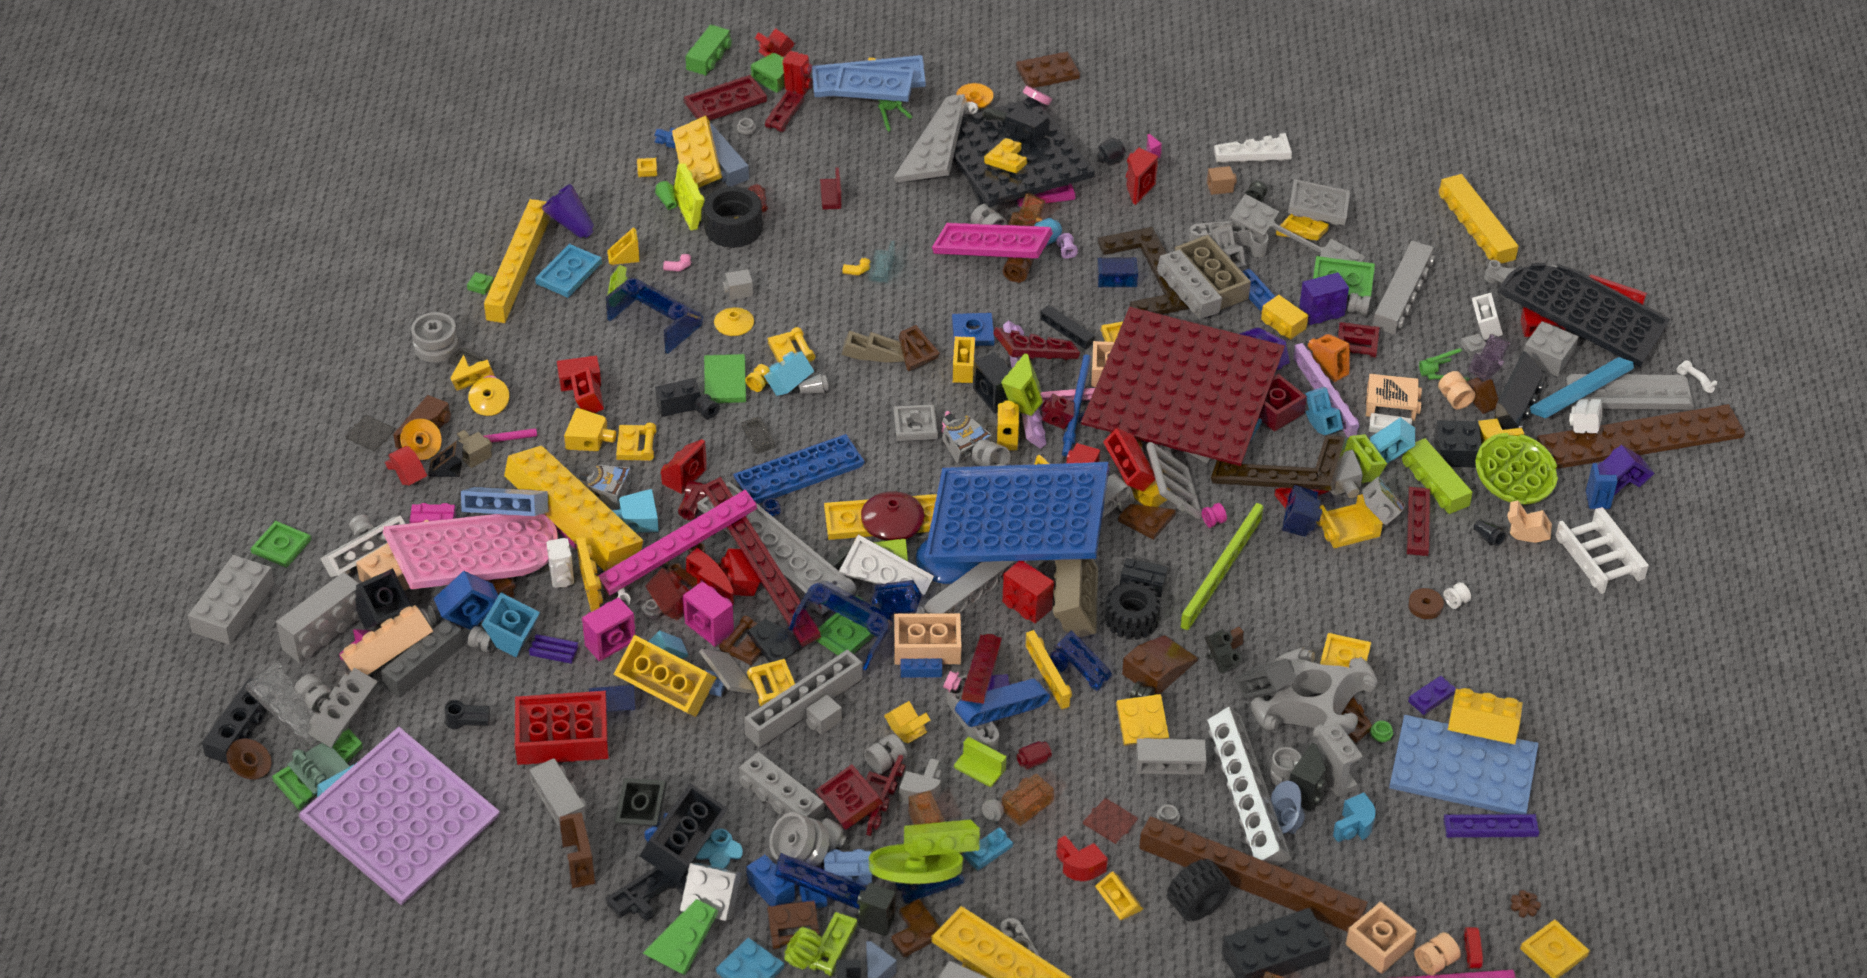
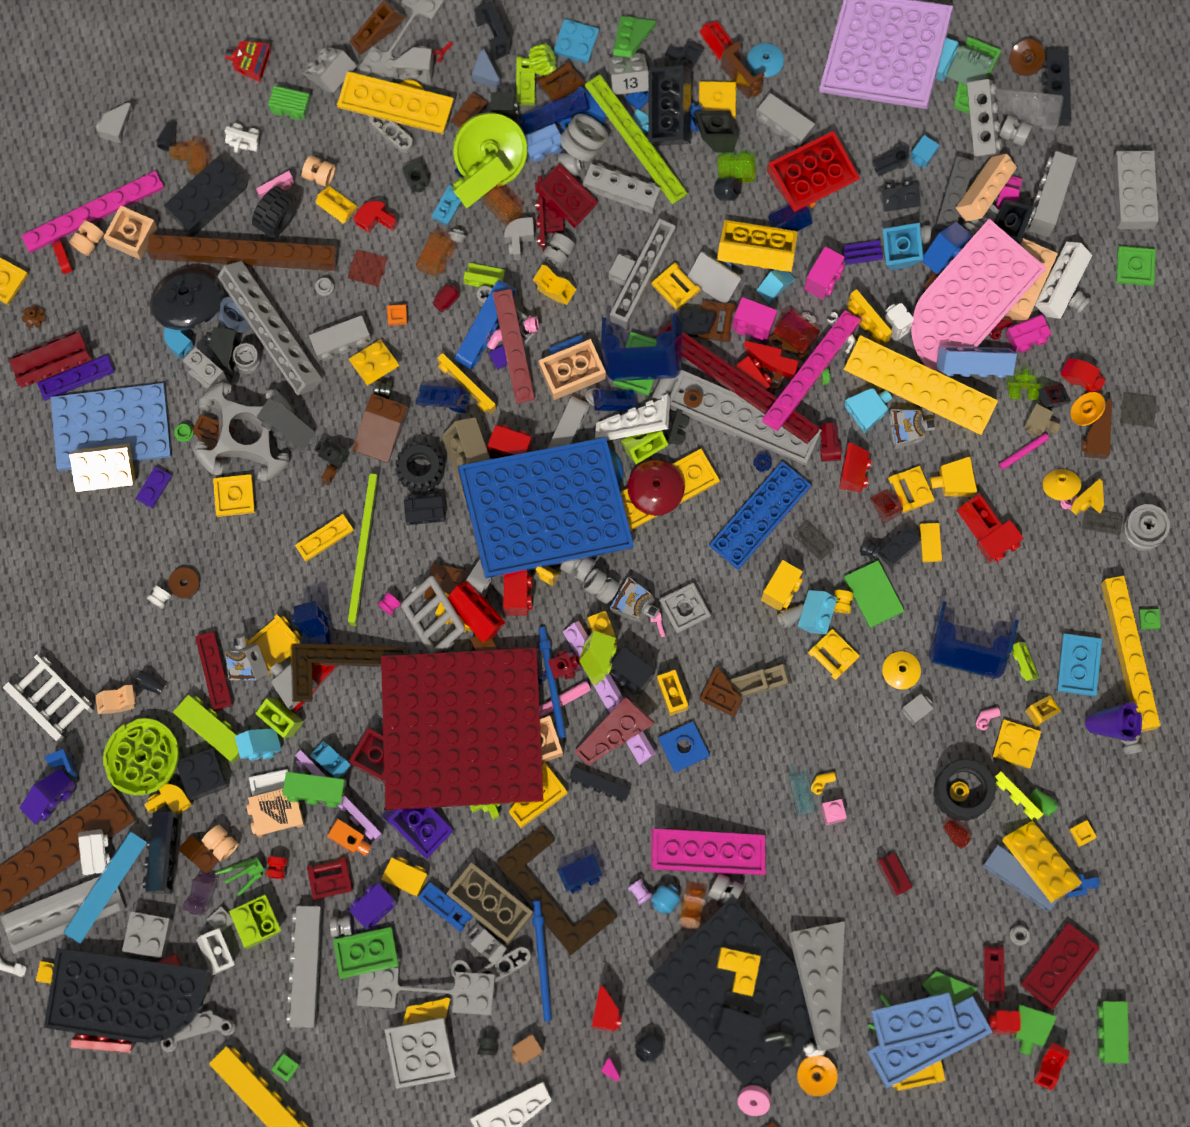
camera: 160 degrees right, 30 degrees up
light grey brick [1157,250,1222,319] -> none
none -> dark red brick [9,329,92,388]
none -> yellow plate [36,961,54,984]
none -> black brick [150,267,224,330]
none -> lime slope [229,895,281,949]
none -> bright pink plate [256,171,294,198]
none -> red wheel [265,856,288,879]
none -> bright green plate [272,1054,300,1082]
none -> bright green brick [282,772,346,808]
none -> yellow plate [295,514,354,562]
none -> light nougat wheel [302,155,335,187]
none -> orange plate [387,305,407,326]
none -> pearl dark grey brick [402,160,429,193]
none -> blue bar [532,901,552,1022]
none -> lime tile [585,75,688,205]
none -> reddish brown plate [683,389,703,408]
none -> red slope [699,20,734,60]
none -> yellow plate [699,82,736,119]
none -> black head [713,177,742,201]
none -> clear neon green brick [717,154,756,183]
none -> dark azure dish [747,43,784,77]
none -> yellow brick [761,560,803,611]
none -> bright pink brick [821,799,847,825]
none -> clear red slope [870,489,903,524]
none -> black bracket [879,179,921,212]
none -> dark azure brick [910,135,939,168]
none -> yellow tile [919,523,942,563]
none -> bright green wing [922,971,977,1006]
none -> yellow plate [992,720,1041,769]
none -> clear neon green hips [1006,369,1043,400]

